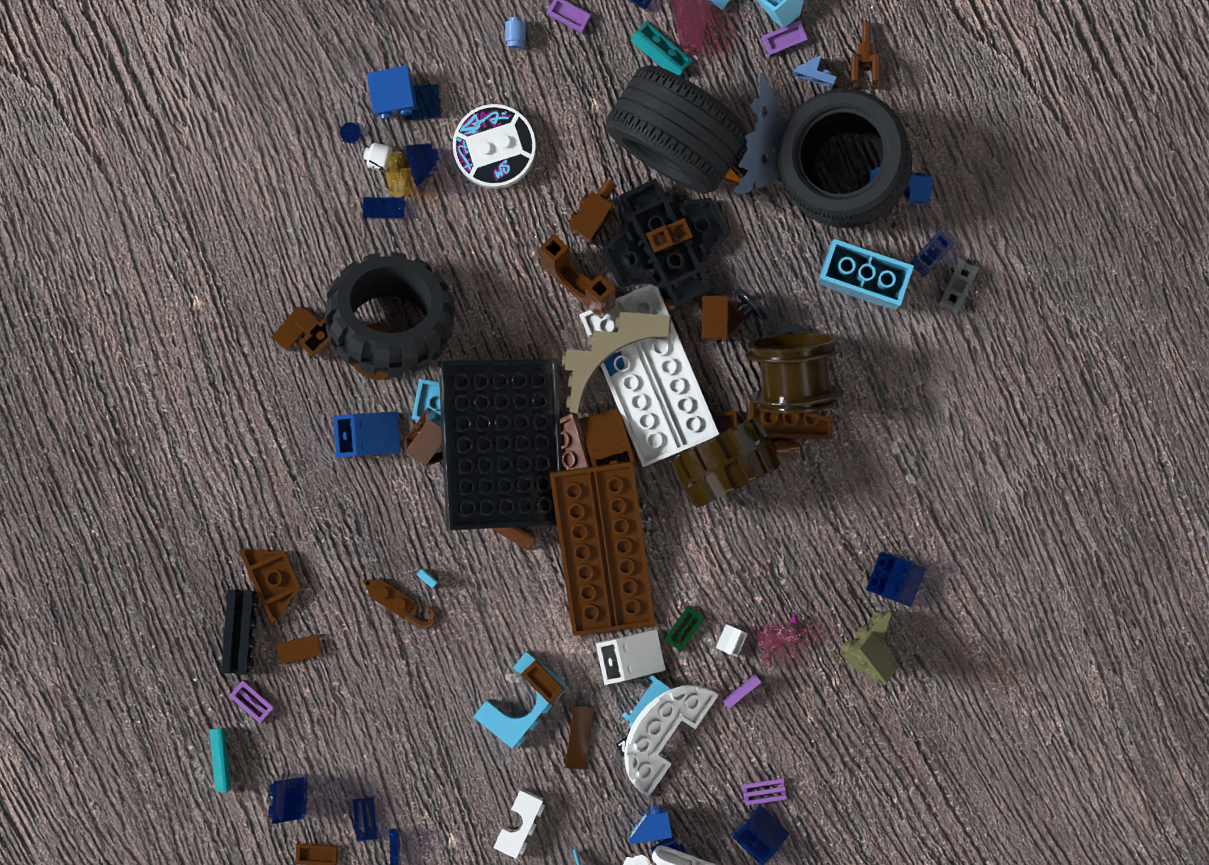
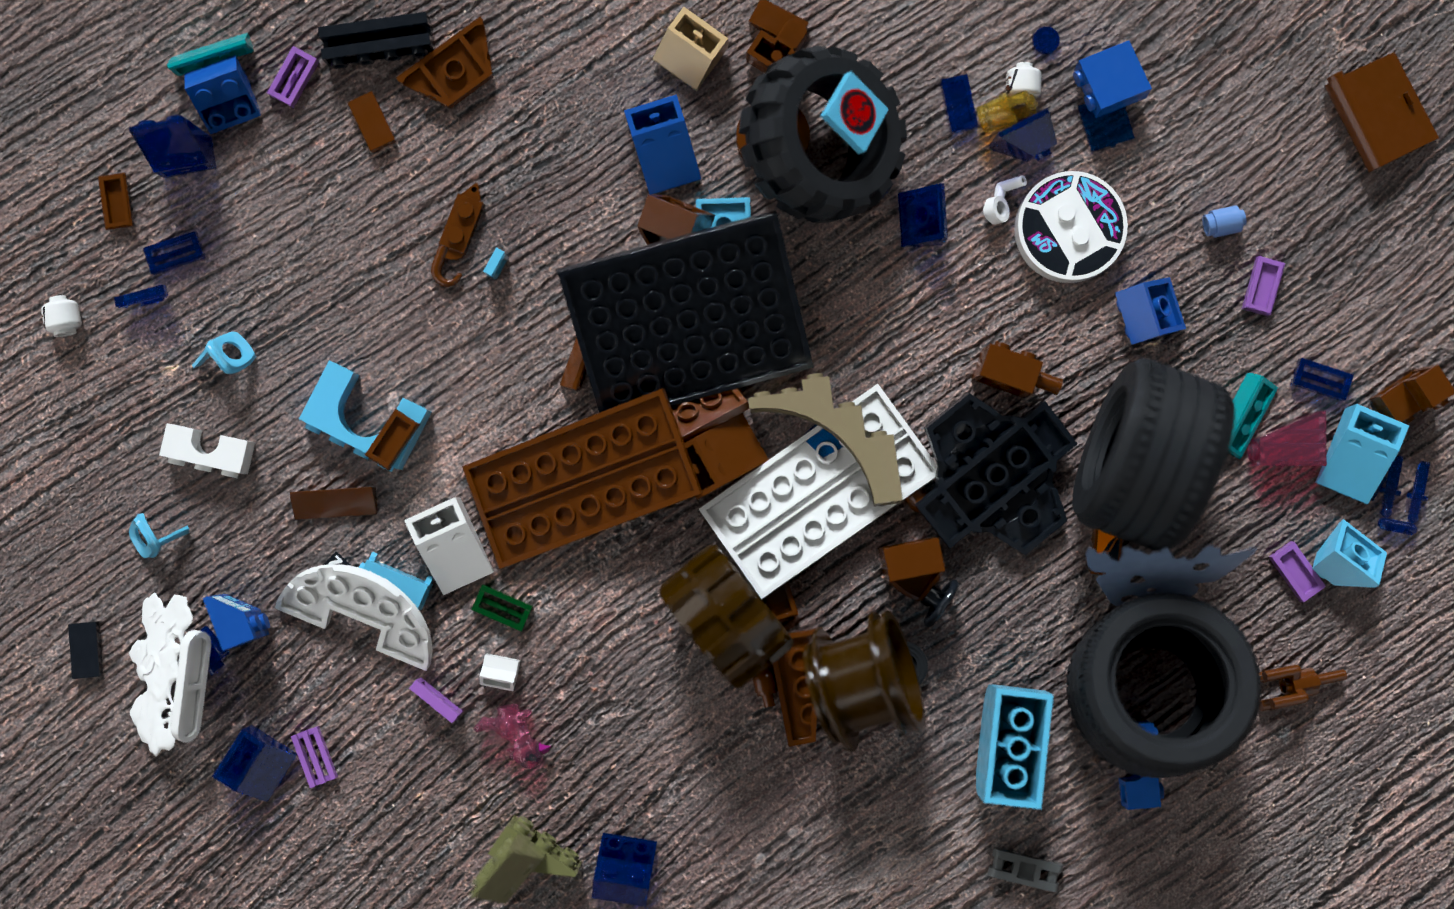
camera: 75 degrees right, 0 degrees up
reddish brown arch [539,234,615,319] -> none
reddish brown slope [646,218,693,253] -> none
medium blue slope [793,55,836,89] -> none
clear blue slope [910,230,954,276] -> none
none -> blue slope [184,55,261,135]
none -> medium azure piece [192,332,256,374]
none -> tan slope [653,7,728,91]
none -> tile [821,71,889,154]
none -> clear blue slope [898,183,948,247]
none -> white plate [983,175,1027,225]
none -> blue slope [1115,277,1186,345]

